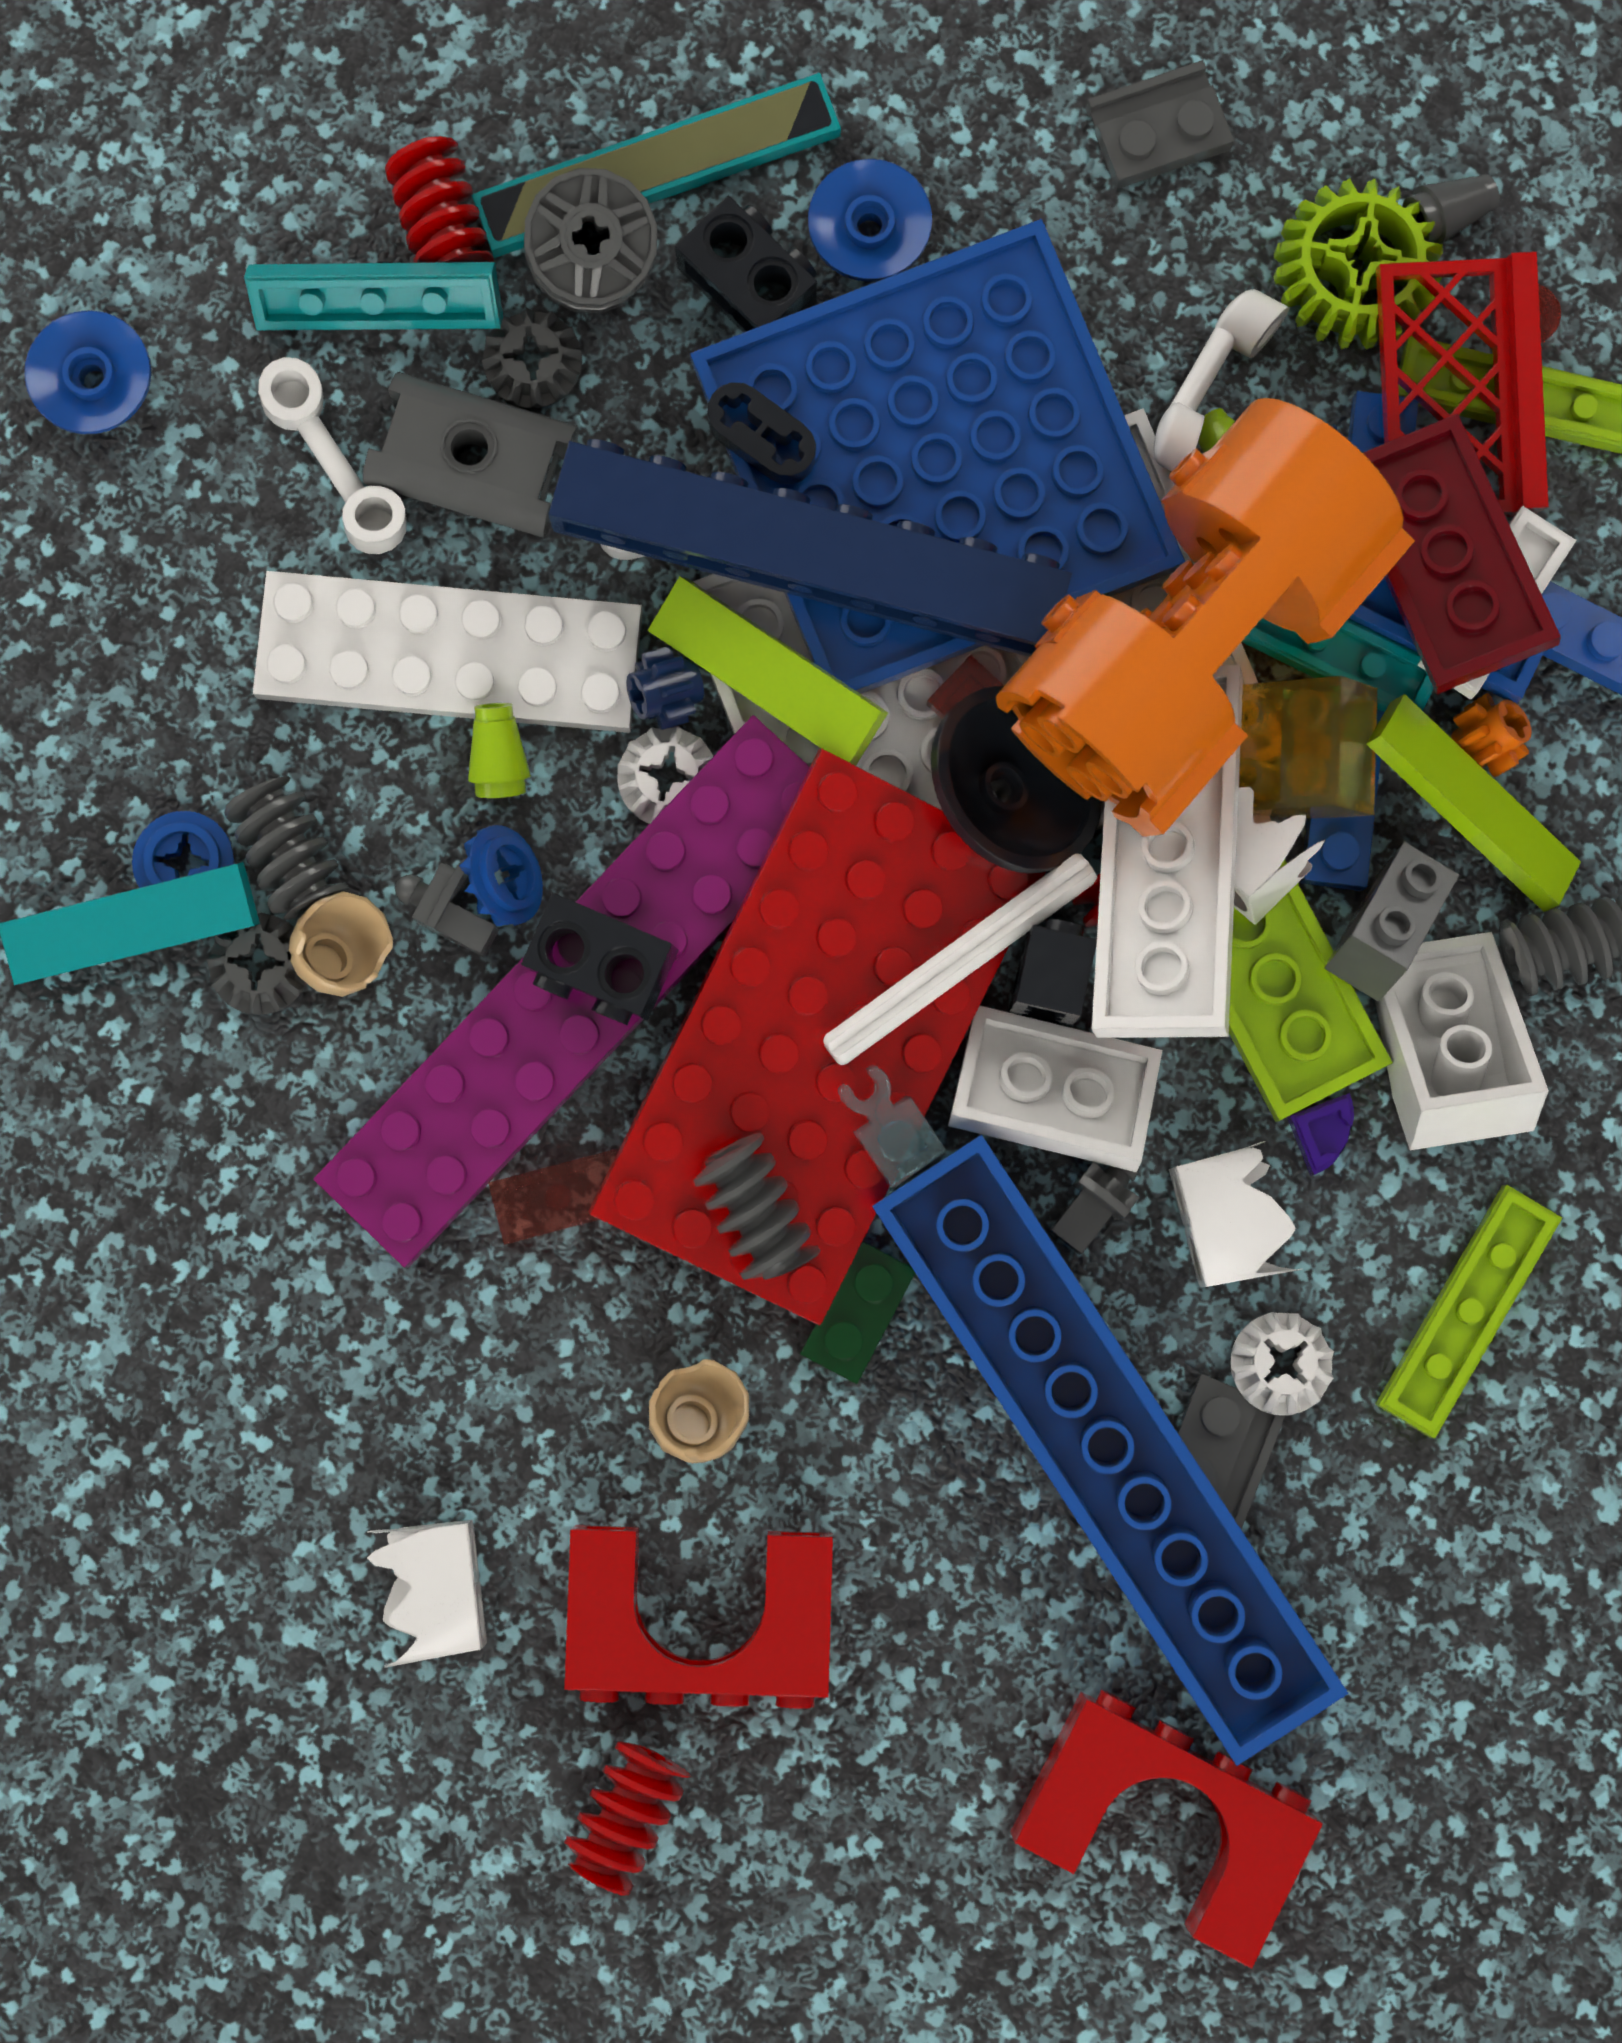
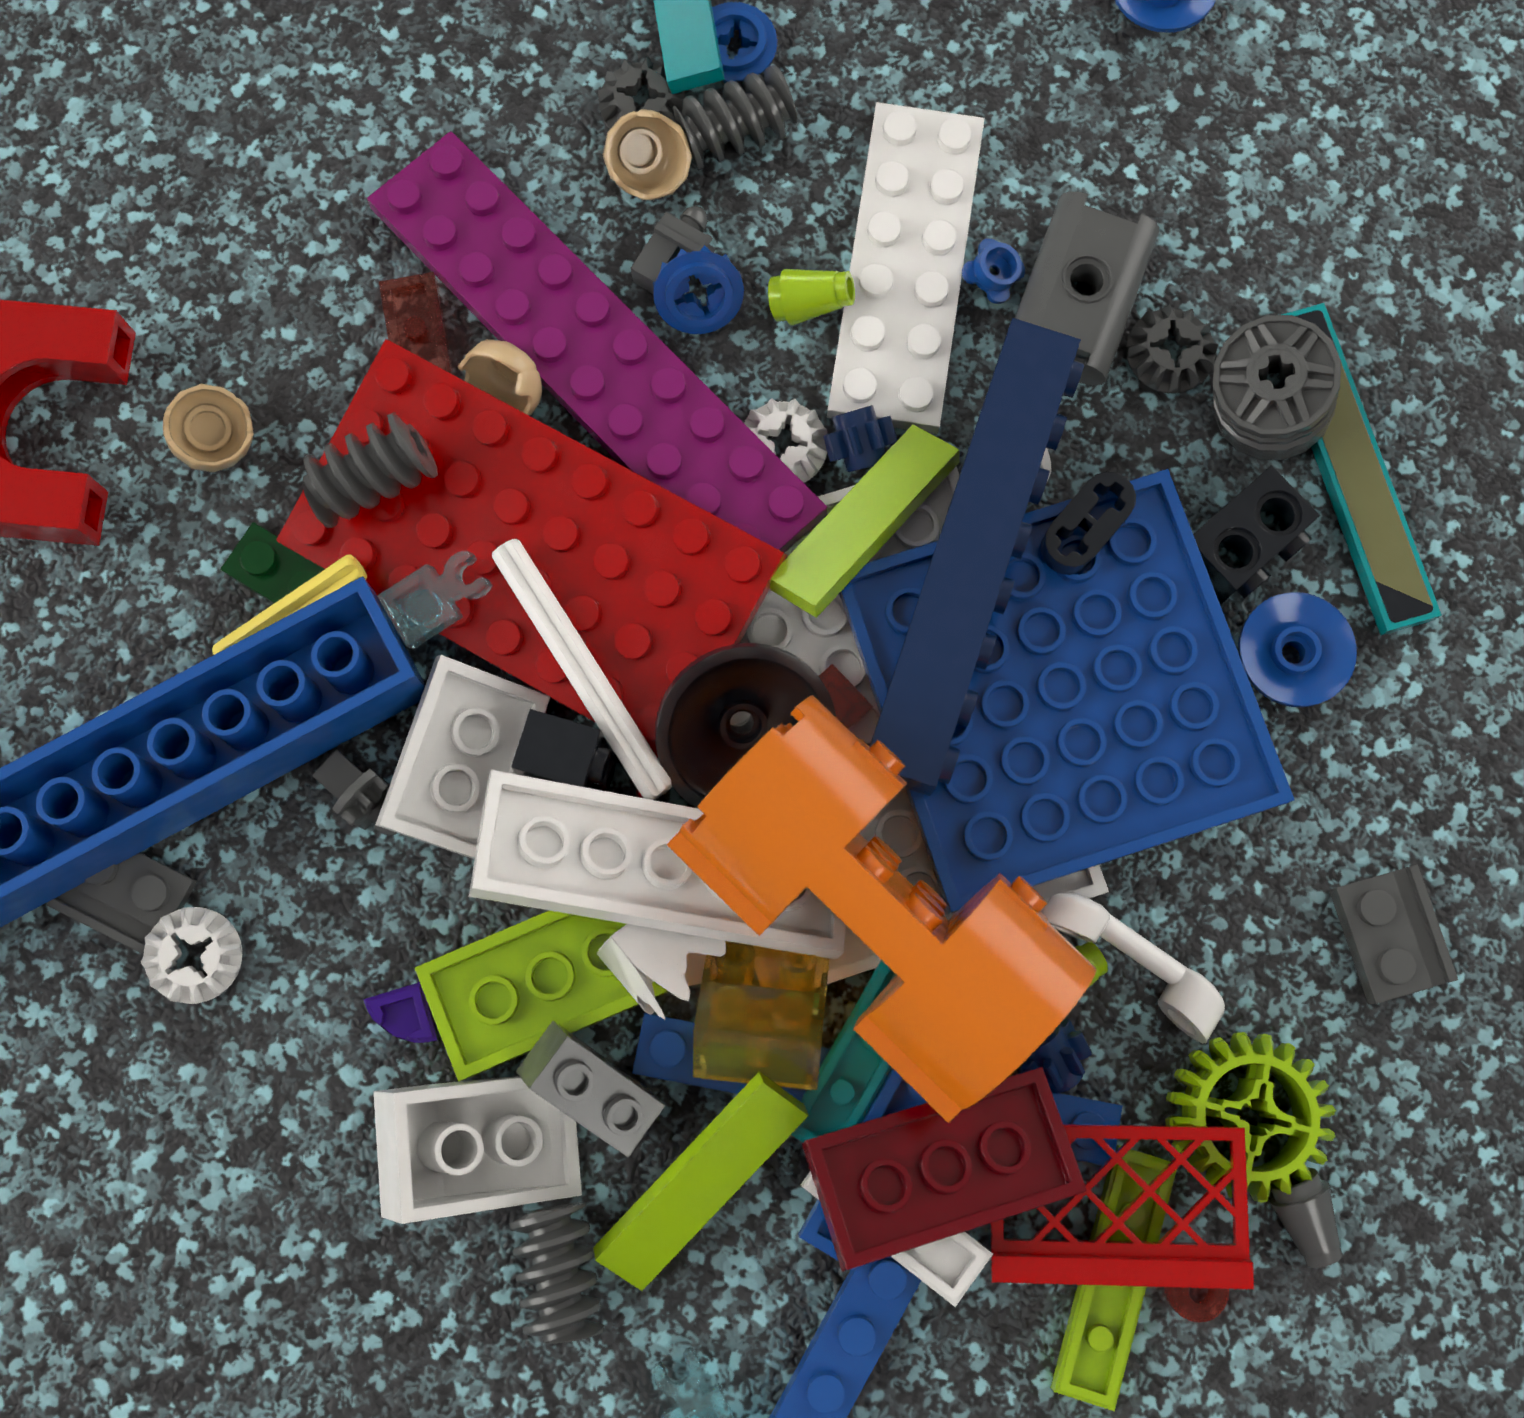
camera: 95 degrees right, 5 degrees down
teal tile [244,262,504,330] -> none
white piece [258,357,407,554] -> none
white piece [367,1520,487,1668] -> none
red piece [385,136,494,263] -> none
black brick [521,892,679,1025] -> none
white piece [1169,1141,1301,1287] -> none
lime tile [1375,1185,1562,1439] -> none
orange gear [1451,693,1532,778] -> none
none -> light yellow axle [212,554,367,655]
none -> tan hair [458,339,542,416]
none -> blue plate [962,238,1025,304]

